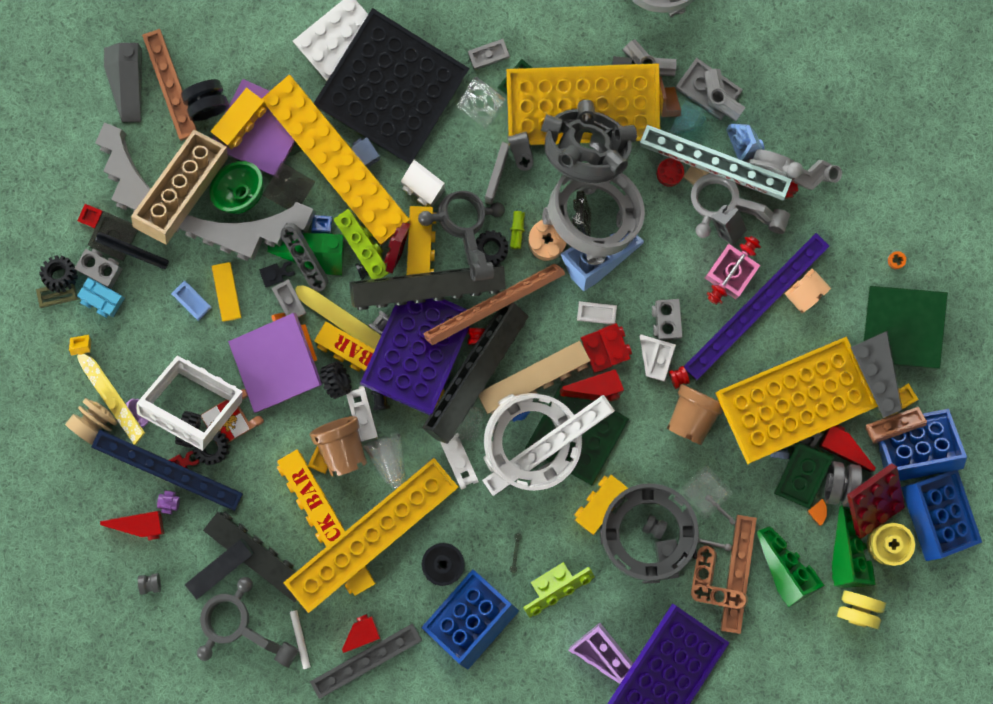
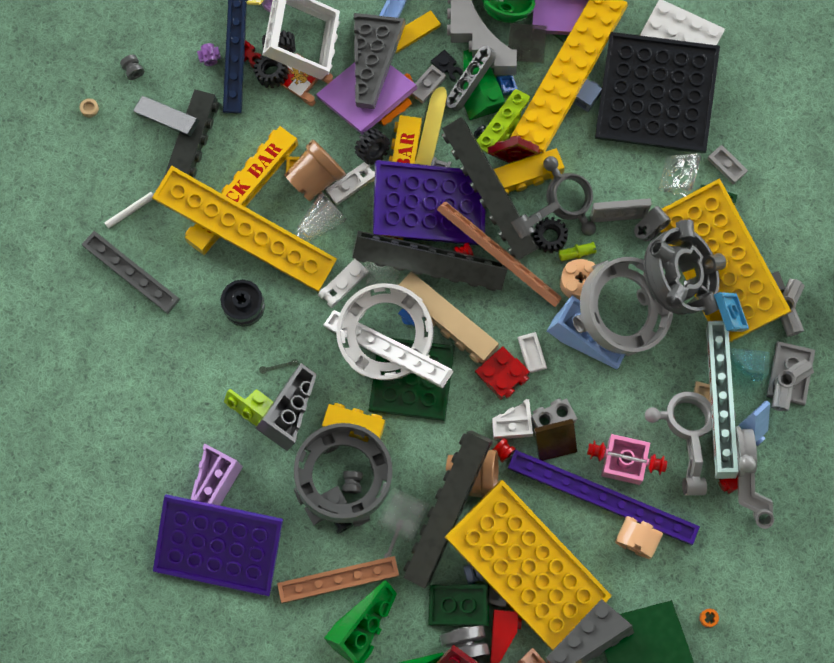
camera: 75 degrees right, 10 degrees down
red slope [100,511,165,541] -> none
dark grey piece [197,577,299,668] -> none
red slope [342,614,381,653] -> none
black bush [371,391,390,411] -> none
white slope [401,160,445,207] -> none
blue slope [421,569,519,670] -> none
red slope [560,369,624,402] -> none
clear smoke plate [572,191,592,236] -> none
red wheel [656,158,684,187] -> none
reddish brown panel [659,76,681,117] -> none
nougat beam [691,546,748,609] -> none
light grey hinge [698,537,732,551] -> none
dark grey hinge [711,205,747,245] -> none
orange tile [807,499,827,526] -> none
none -> tan tile [80,99,99,117]
none -> dark grey wedge [255,363,317,451]
none -> dark grey wing [354,13,406,109]
none -> pearl dark grey brick [403,430,493,589]
none -> dark brown tile [534,419,578,461]
none -> dark azure tile [714,292,749,332]

